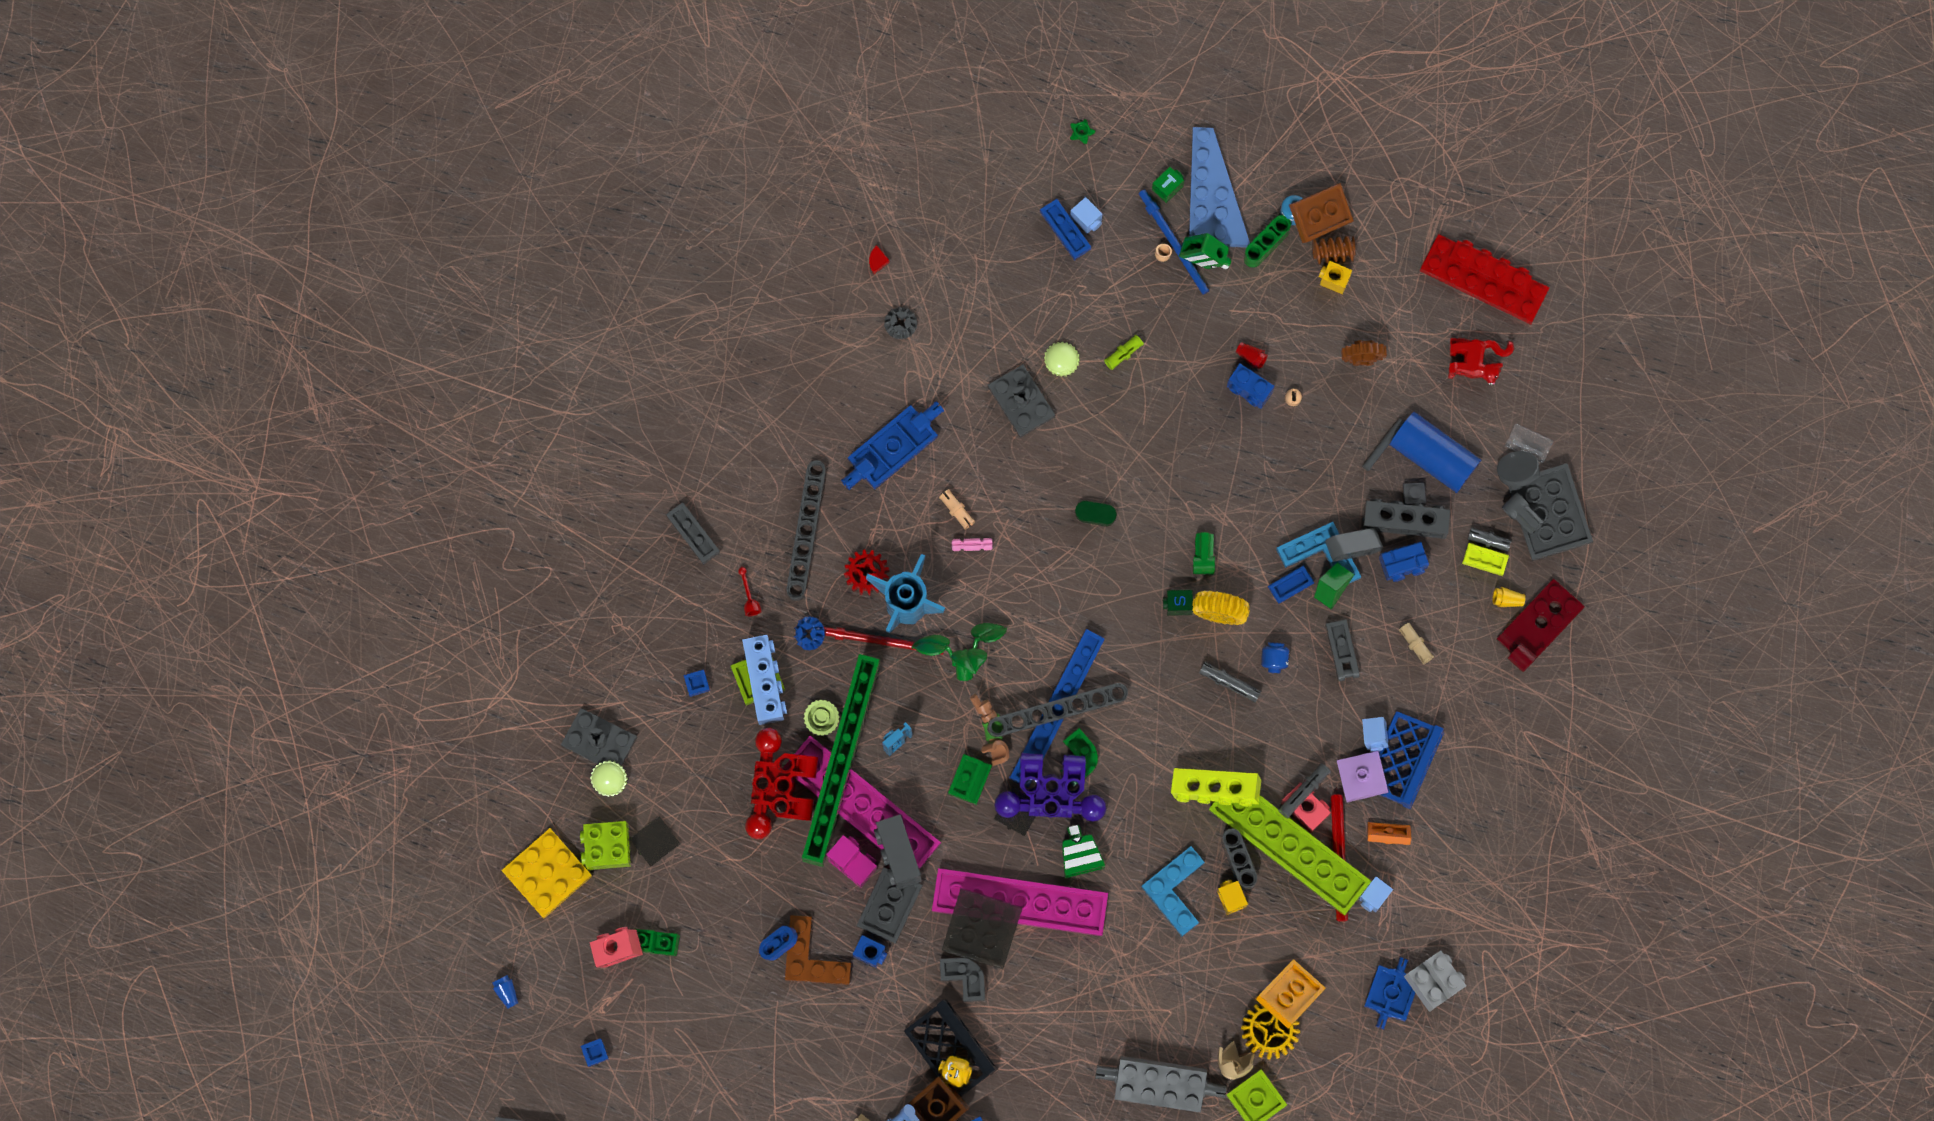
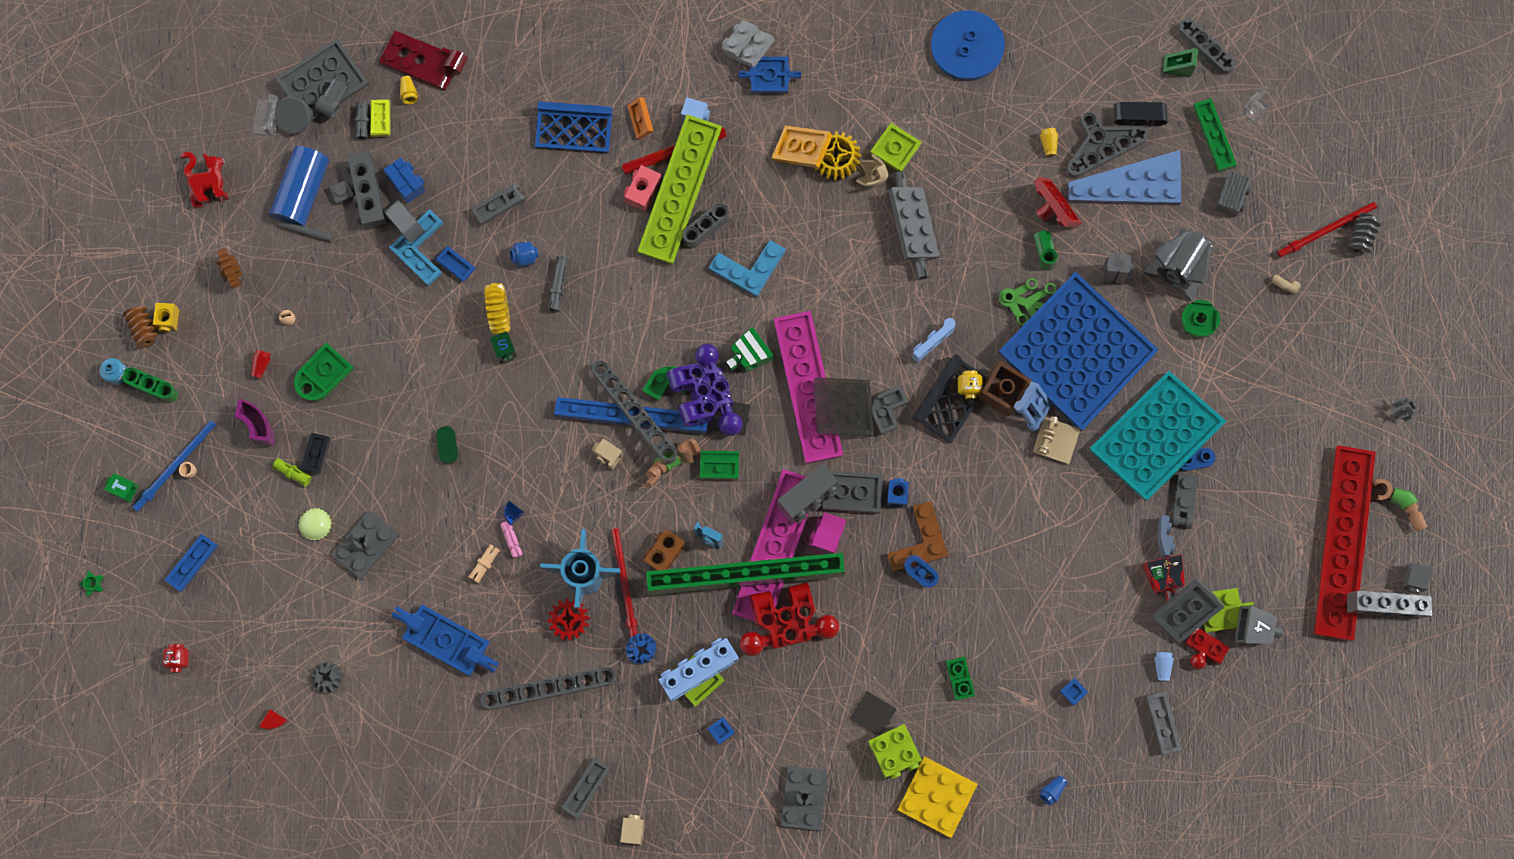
camera: 110 degrees left, 0 degrees up
yellowish green hat [590,761,628,797] -> none
coral brick [590,927,643,968] -> none
red hinge [738,567,762,617] -> none
yellowish green hat [803,699,840,736] -> none
green plant [912,623,1007,681] -> none
light blue brick [1070,197,1102,234] -> none
neon yellow brick [1171,768,1261,807] -> none
green torso [1179,233,1231,269] -> none
medium blue wing [1189,127,1250,248] -> none
green piece [1193,532,1215,575] -> none
yellow brick [1217,880,1248,915] -> none
blue brick [1227,364,1274,409] -> none
dark grey pin [1278,763,1331,819] -> none
dark orange tile [1289,183,1354,243] -> none
green slope [1314,563,1355,609] -> none
lavender plate [1337,751,1389,802] -> none
light blue brick [1362,717,1389,752] -> none
tan pin [1399,623,1434,665] -> none
red plate [1420,234,1550,325] -> none
none -> red head [162,644,189,673]
none -> magenta brick [235,399,274,446]
none -> green plate [294,342,355,402]
none -> black plate [300,432,331,475]
none -> clear blue tile [504,501,524,526]
none -> tan brick [592,439,623,471]
none -> tan brick [621,815,645,845]
none -> dark orange brick [643,529,686,571]
none -> light blue plate [912,318,955,363]

